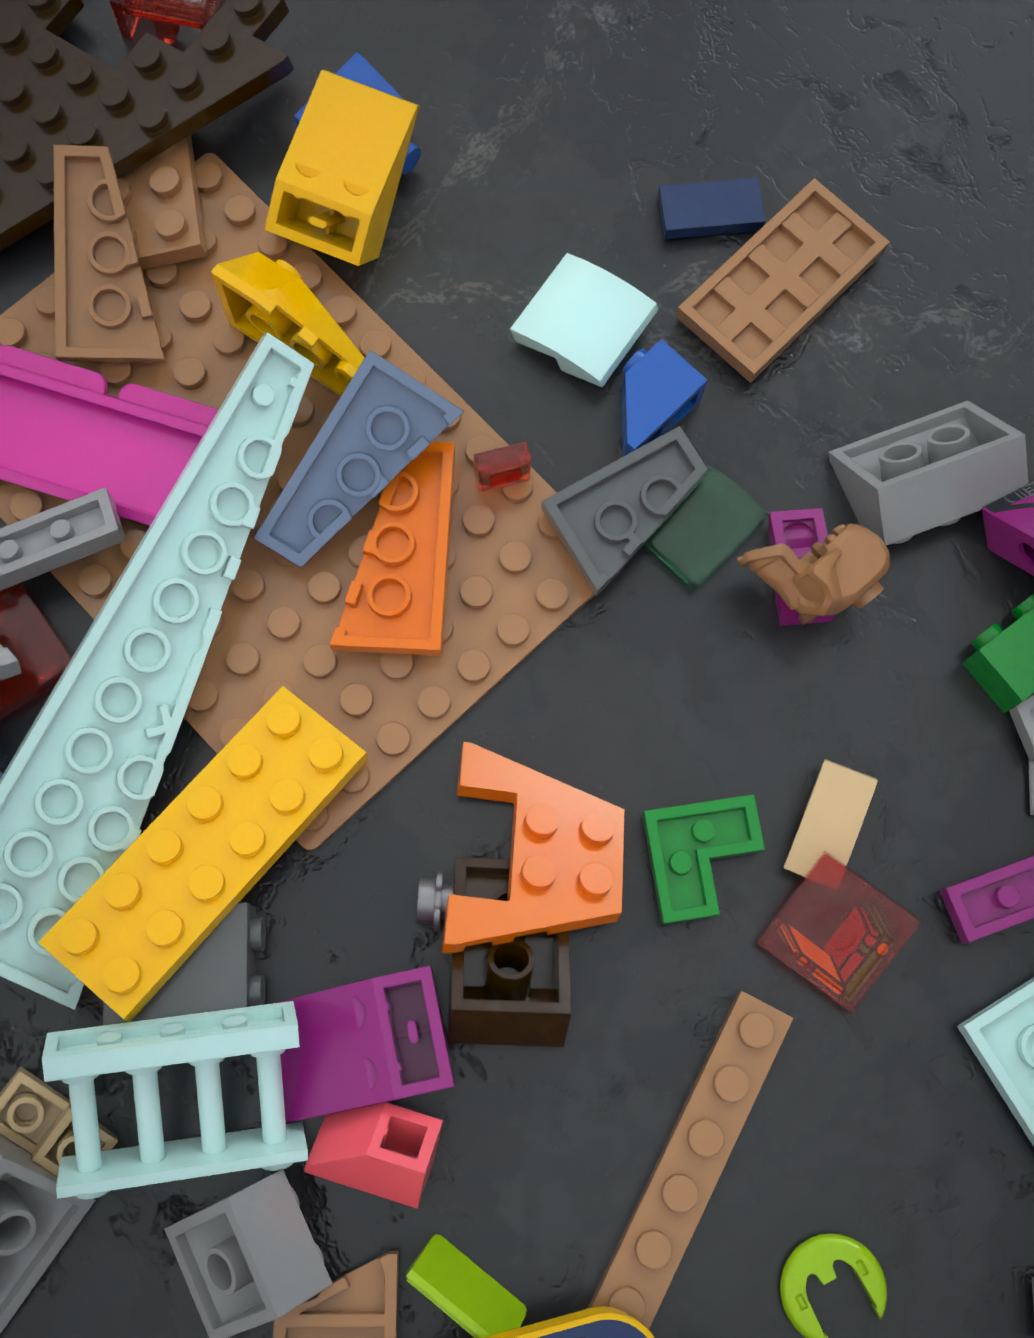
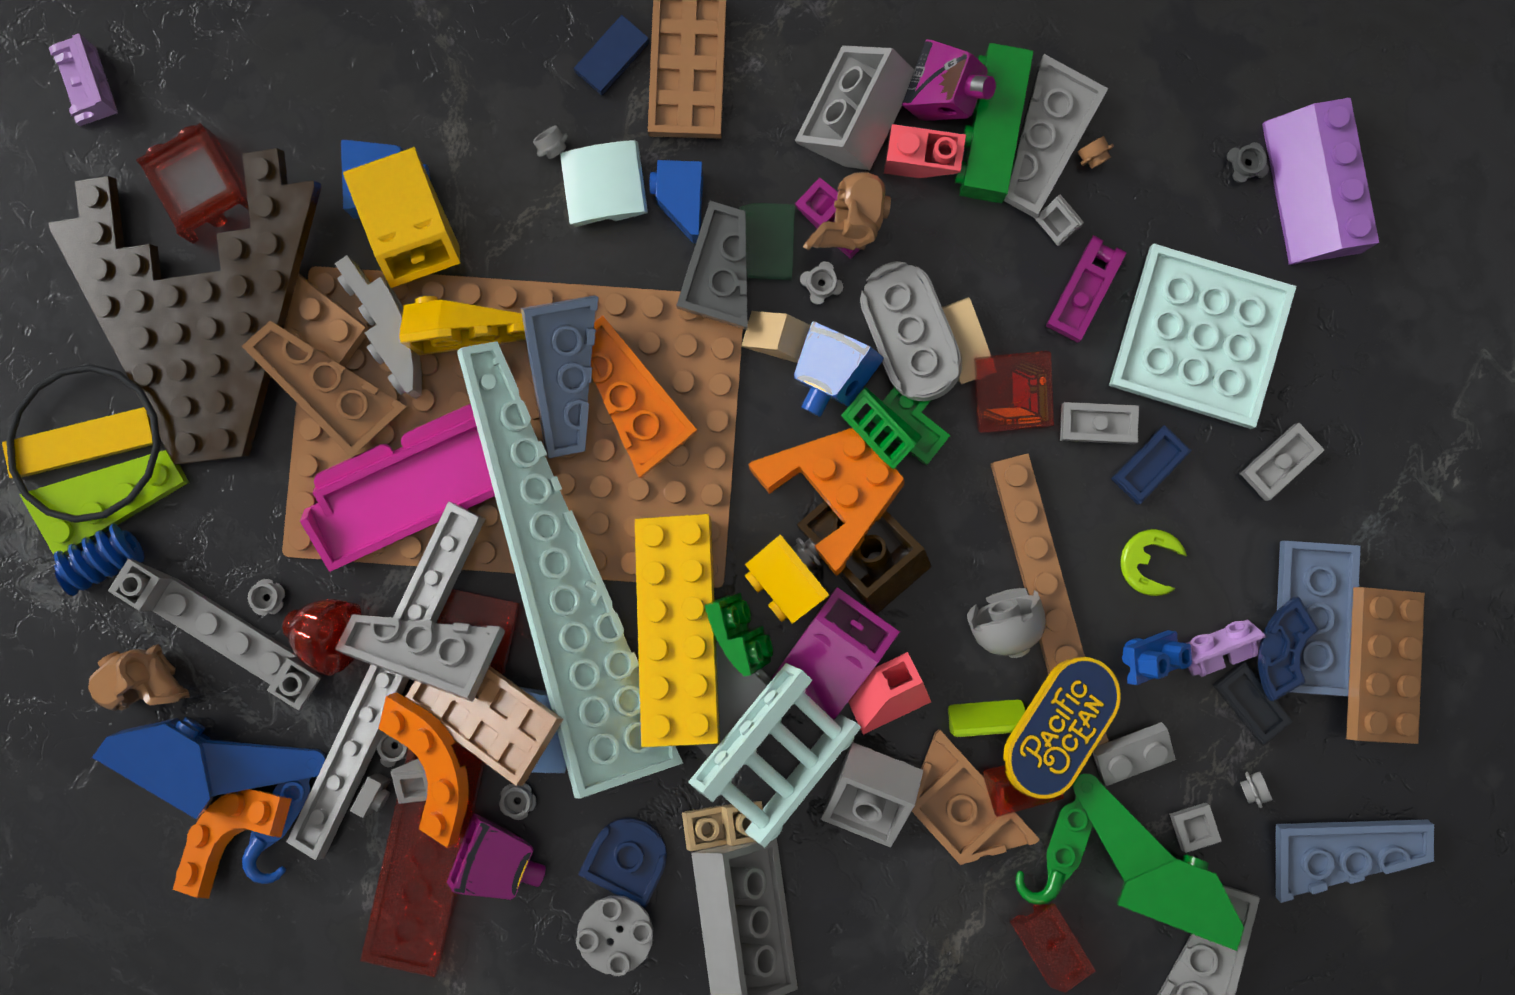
camera: 30 degrees left, 10 degrees up
clear red tile [474,441,531,492] -> none
none -> light grey slope [335,255,422,399]
none -> light grey plate [533,125,568,159]
none -> green slope [704,593,773,676]
none -> tan slope [742,311,811,363]
none -> yellow slope [744,534,829,624]
none -> torso [794,321,884,417]
none -> light grey plate [800,261,843,305]
none -> green slope [841,387,922,470]
none -> light grey tile [860,261,962,401]
none -> coral slope [884,124,966,179]
none -> light grey cylinder [967,588,1046,658]
none -> light grey plate [1060,402,1139,444]
none -> dark blue tile [1111,425,1192,505]

